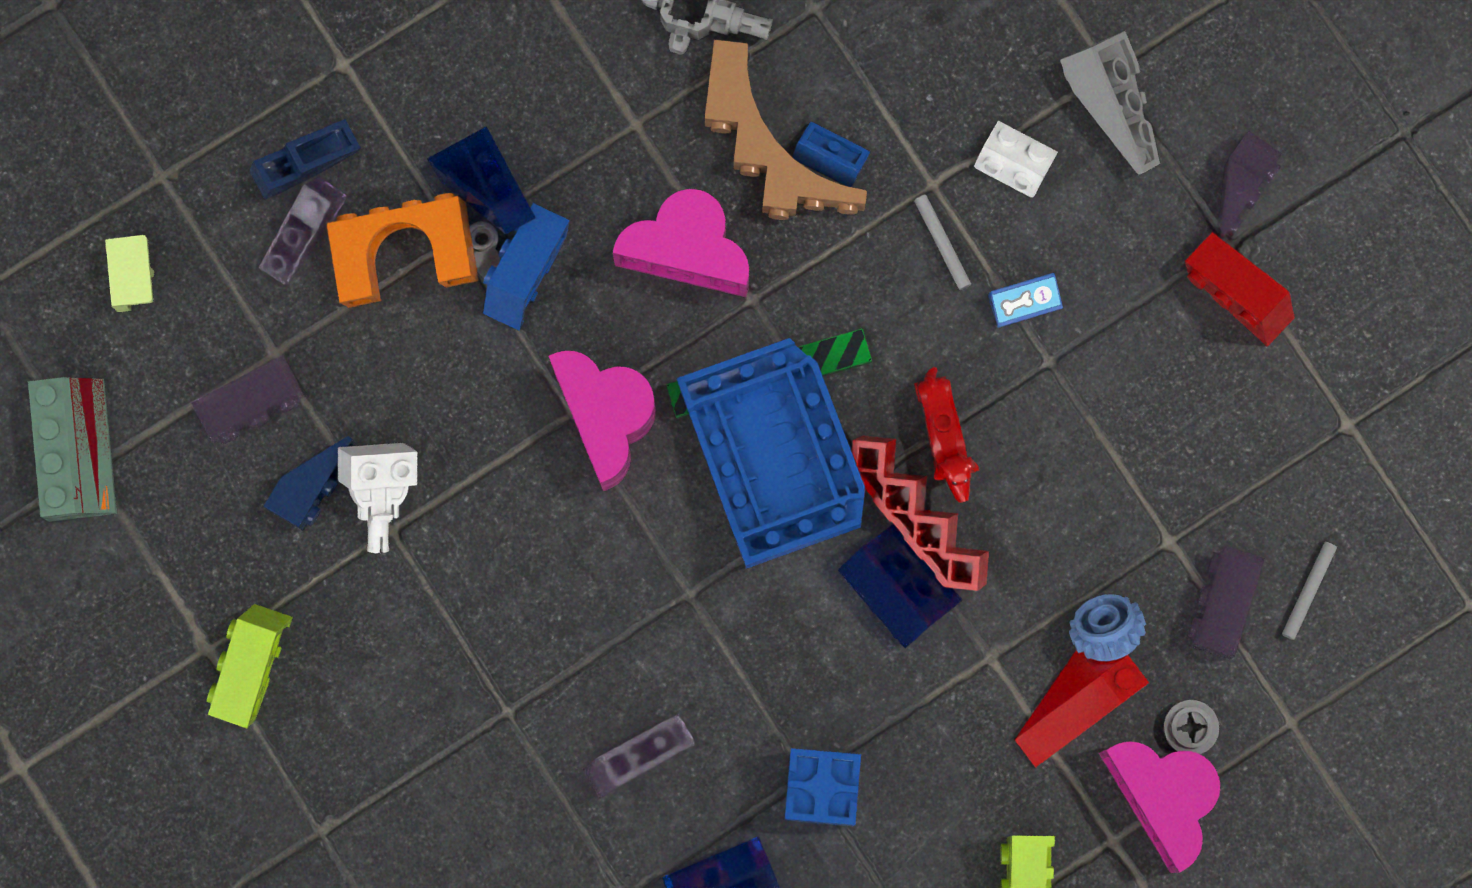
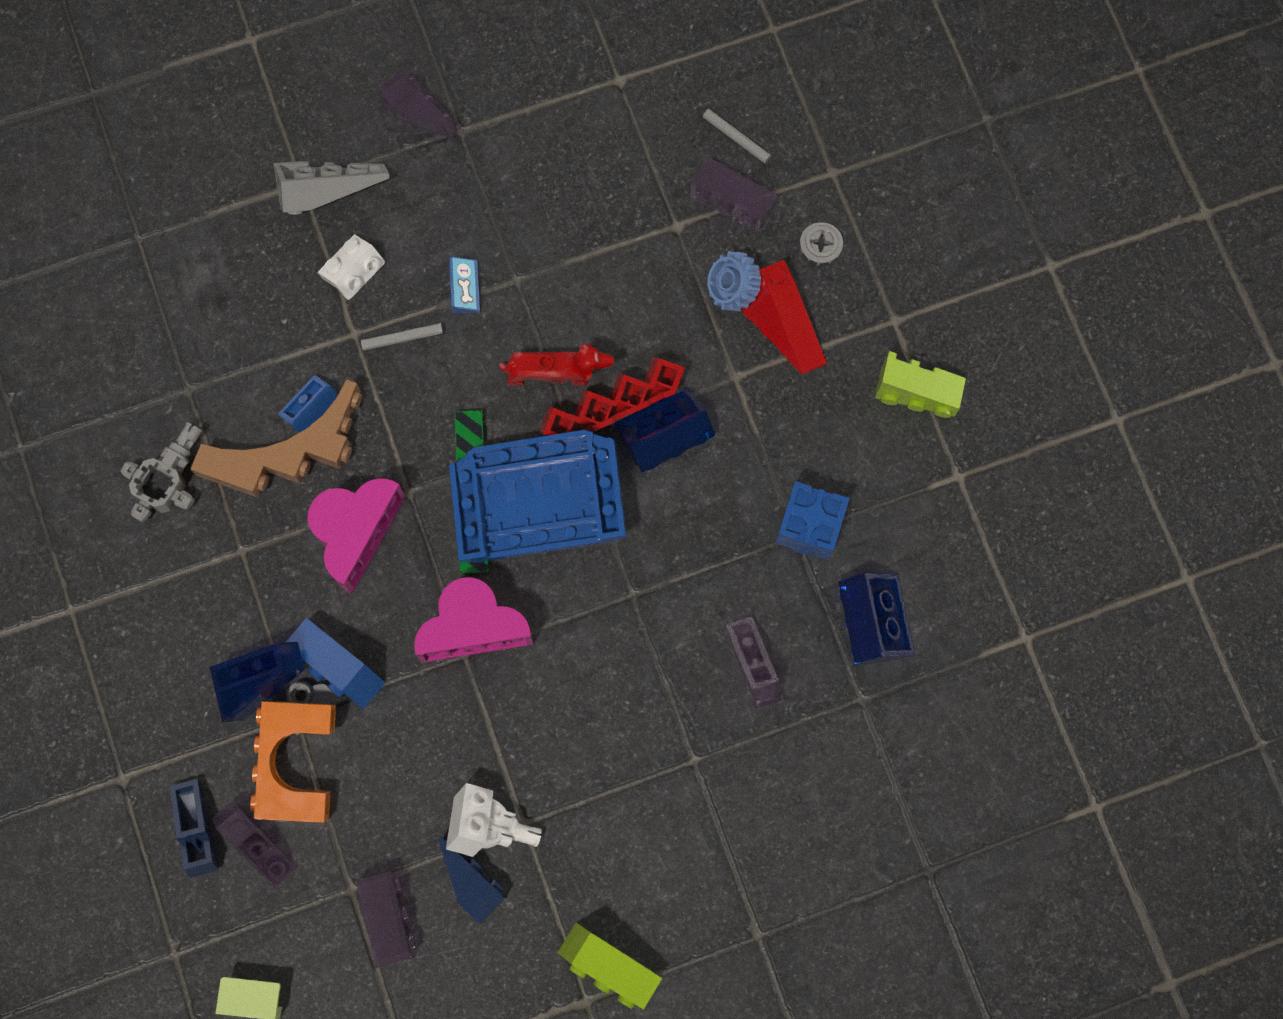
camera: 80 degrees left, 5 degrees down
dark pink brick [1099,742,1220,873] -> none
red wedge [1185,232,1295,347] -> none

